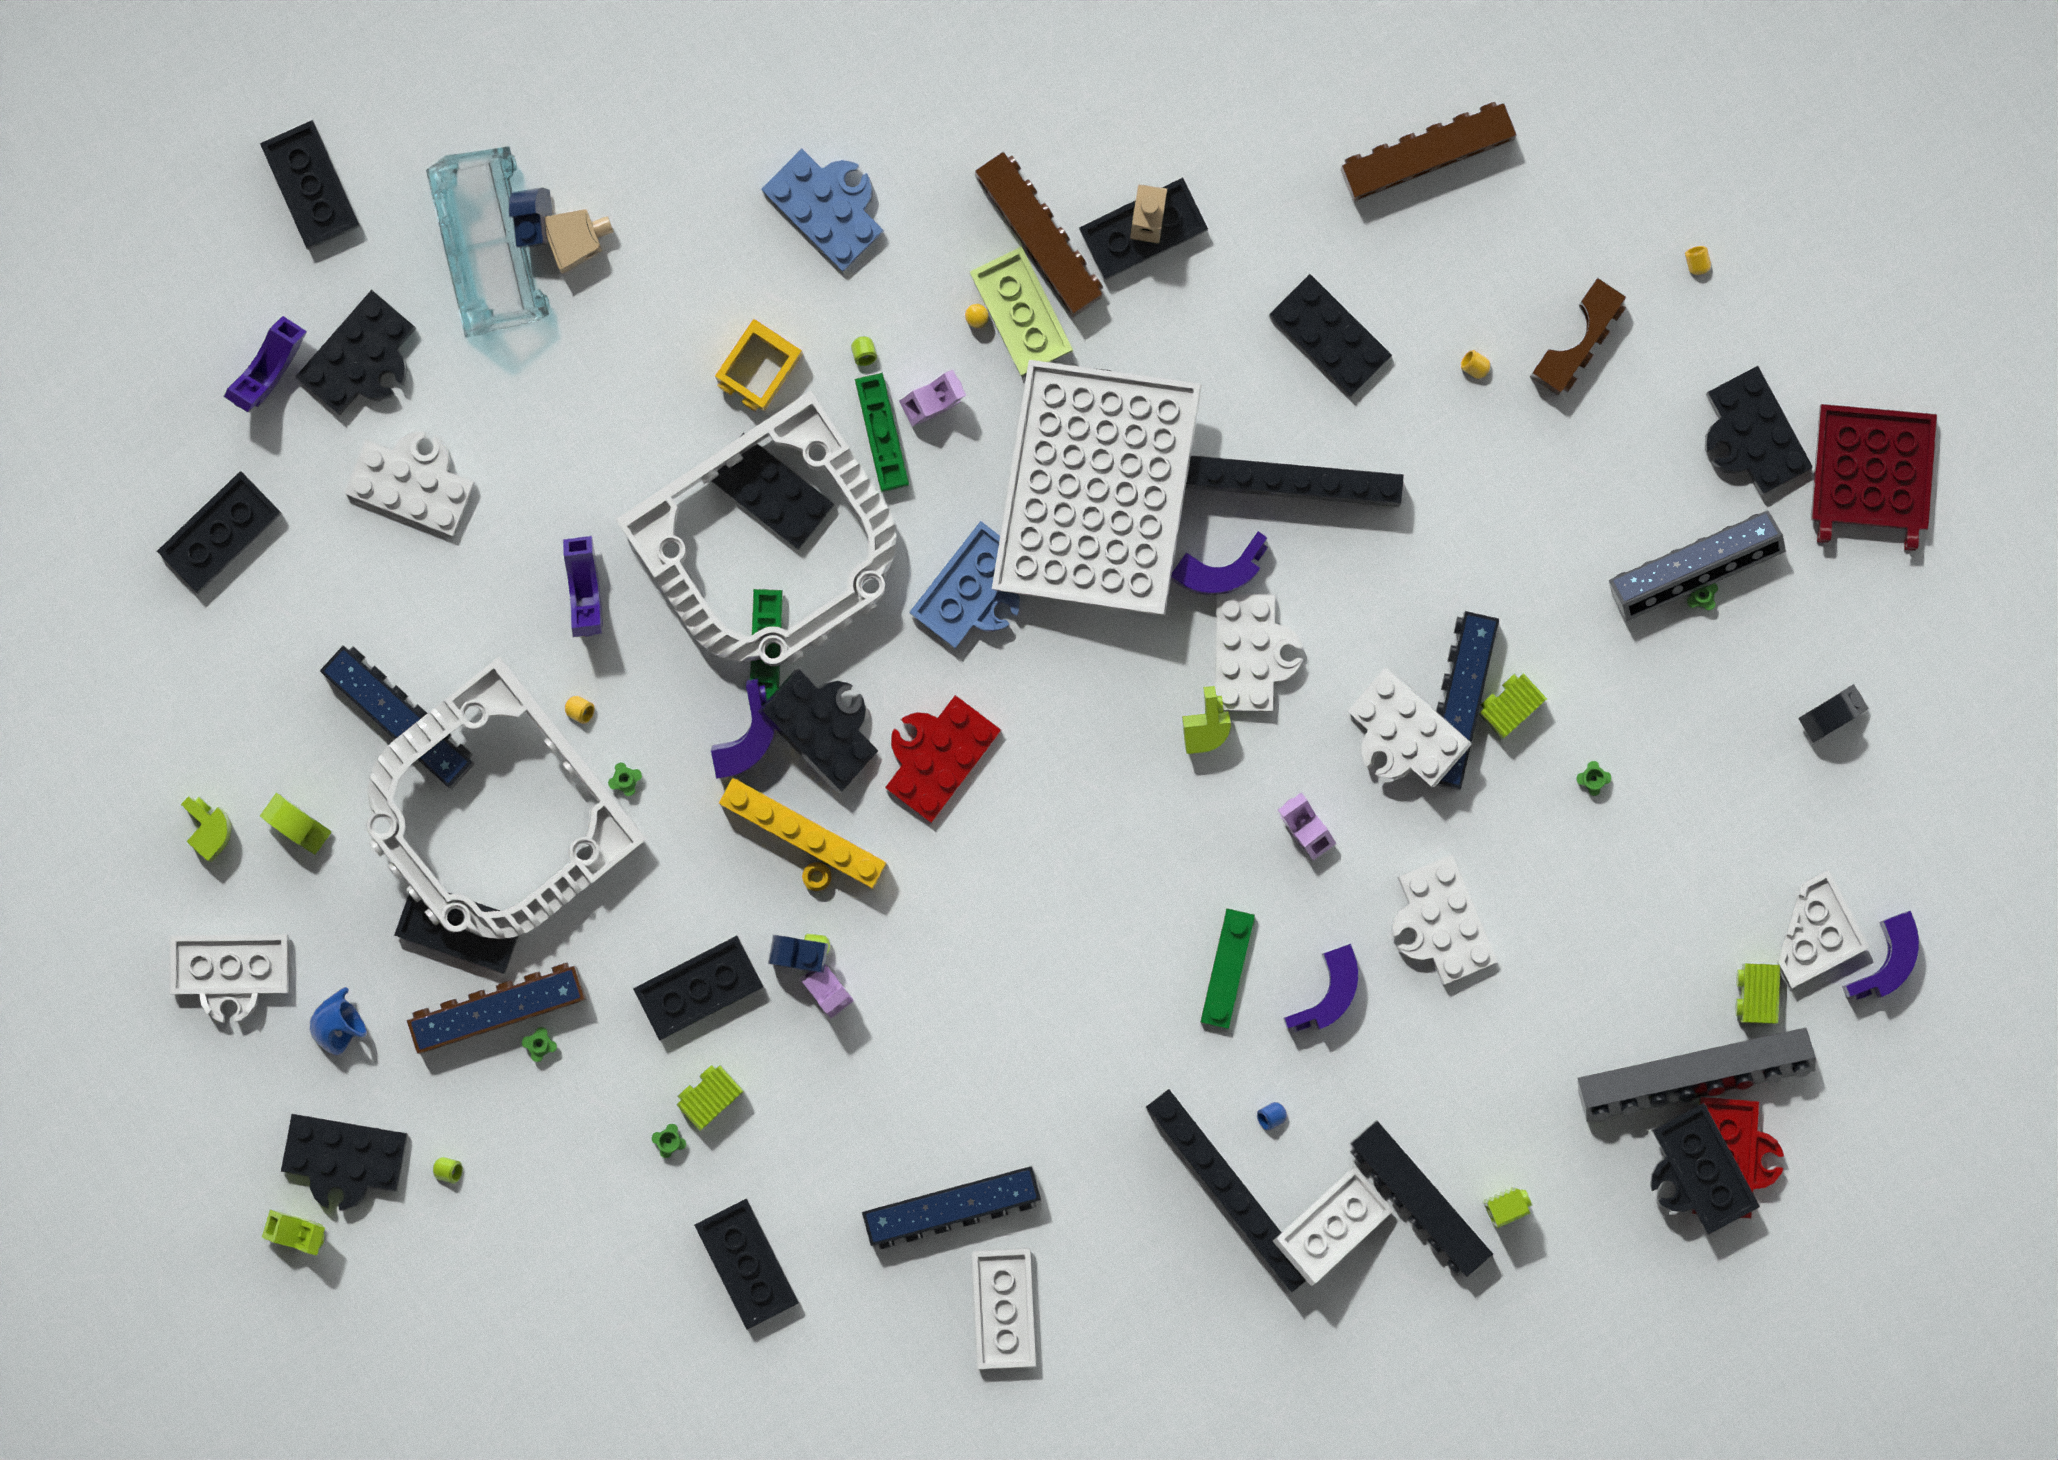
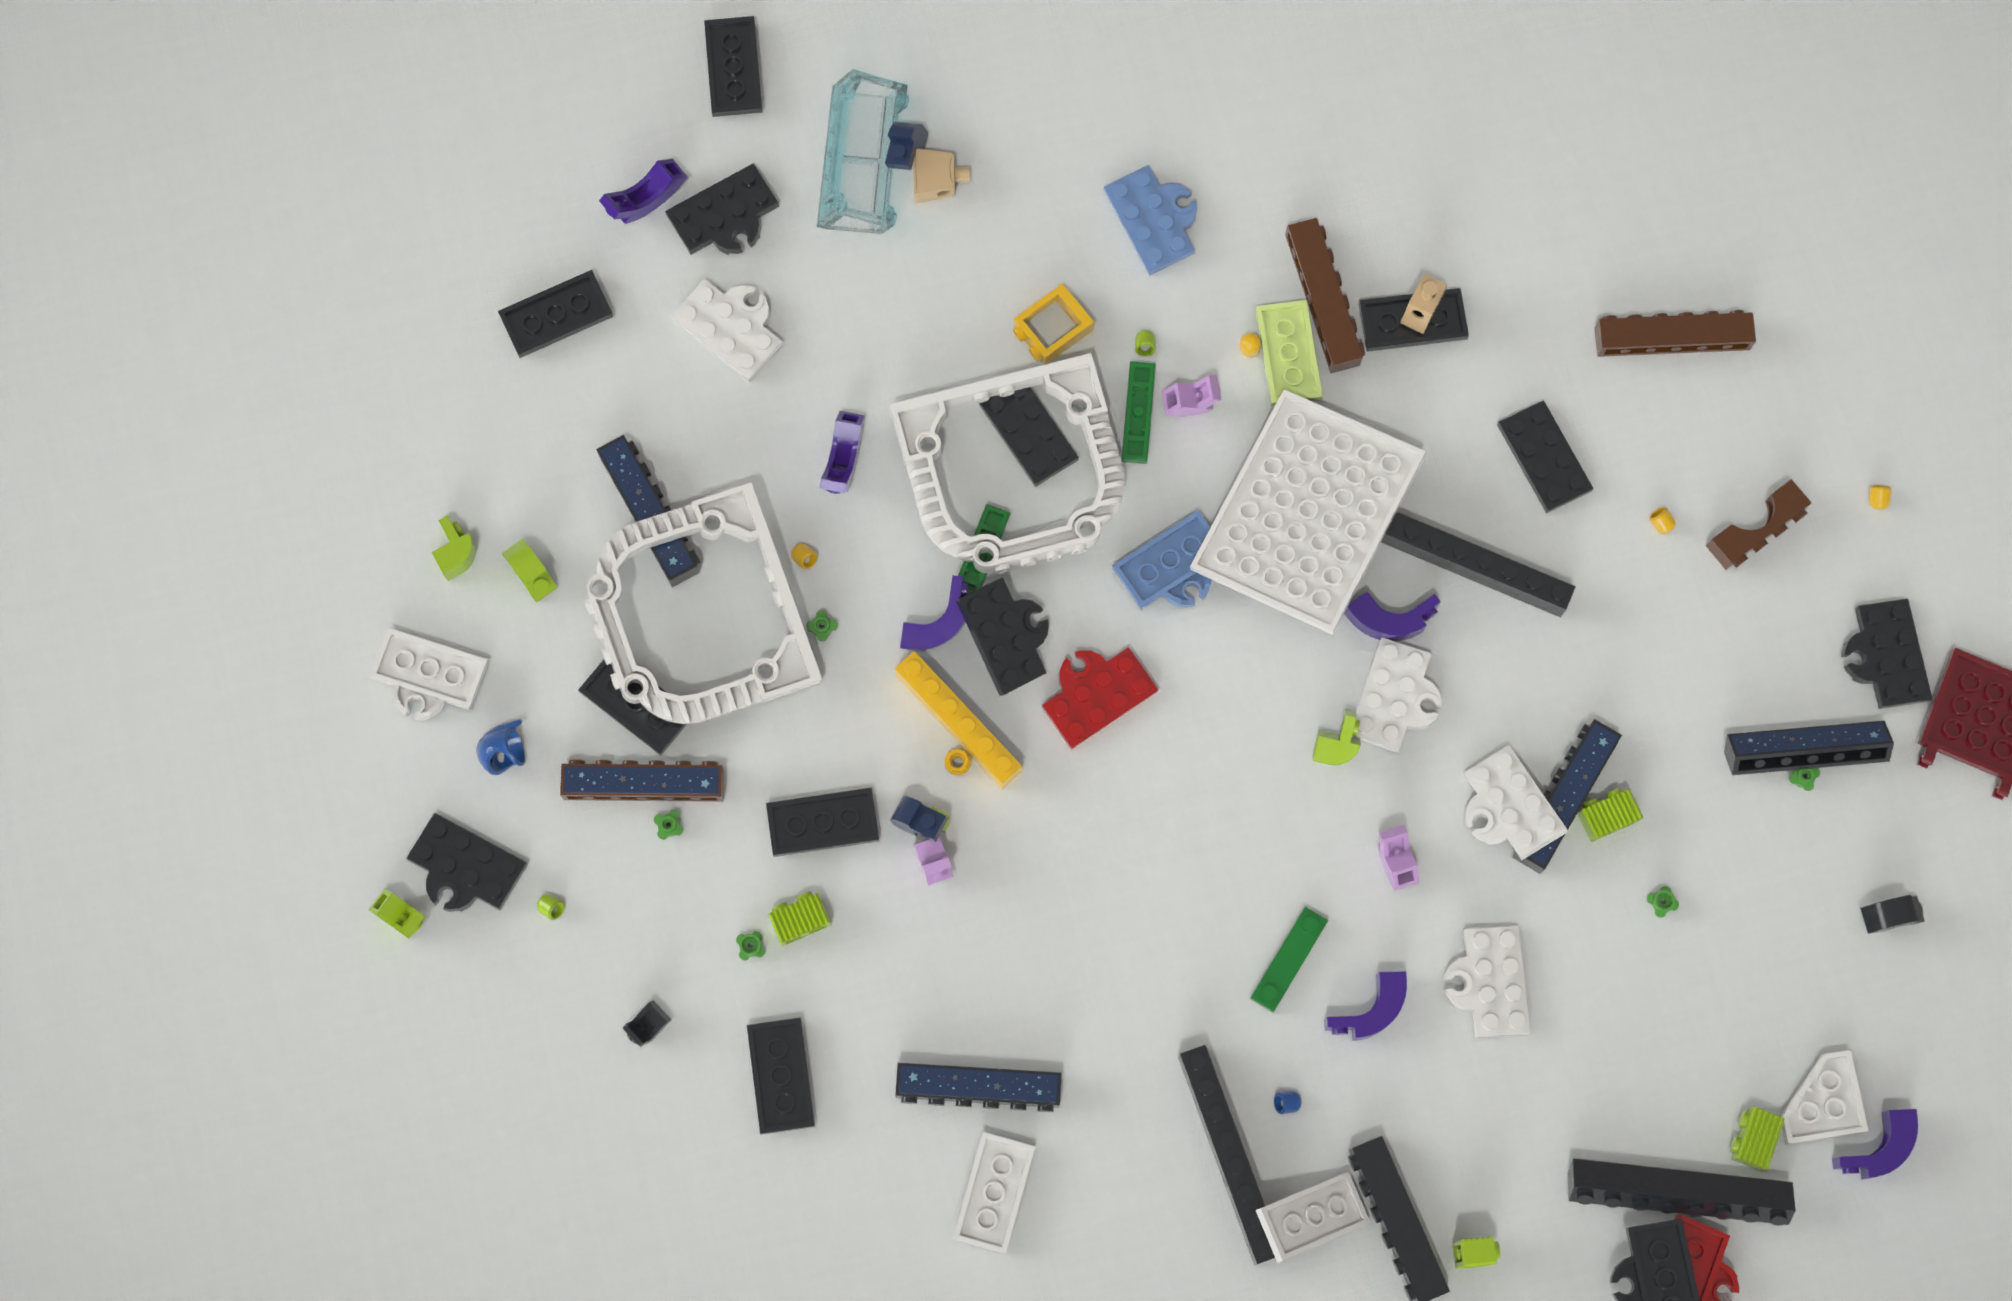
camera: 15 degrees right, 10 degrees down
none -> black bracket [623,1000,672,1047]

